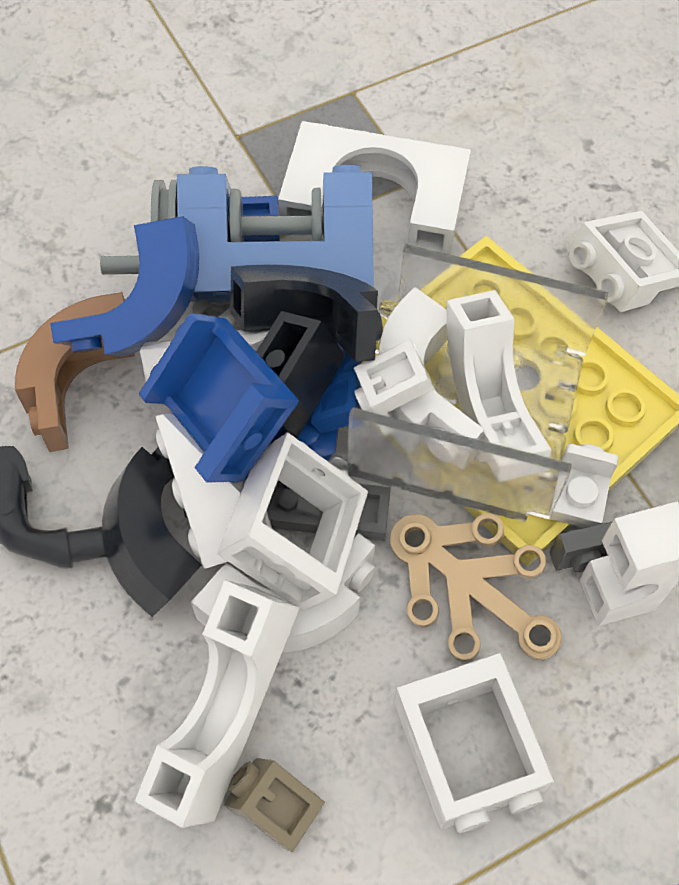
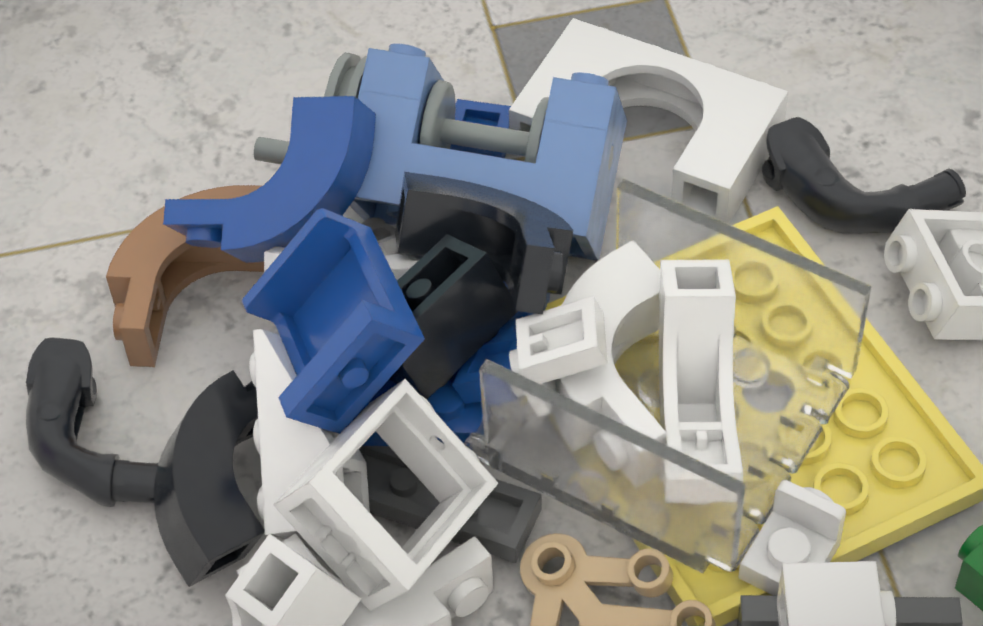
camera: 20 degrees right, 10 degrees down
none -> black piece [761,117,966,234]

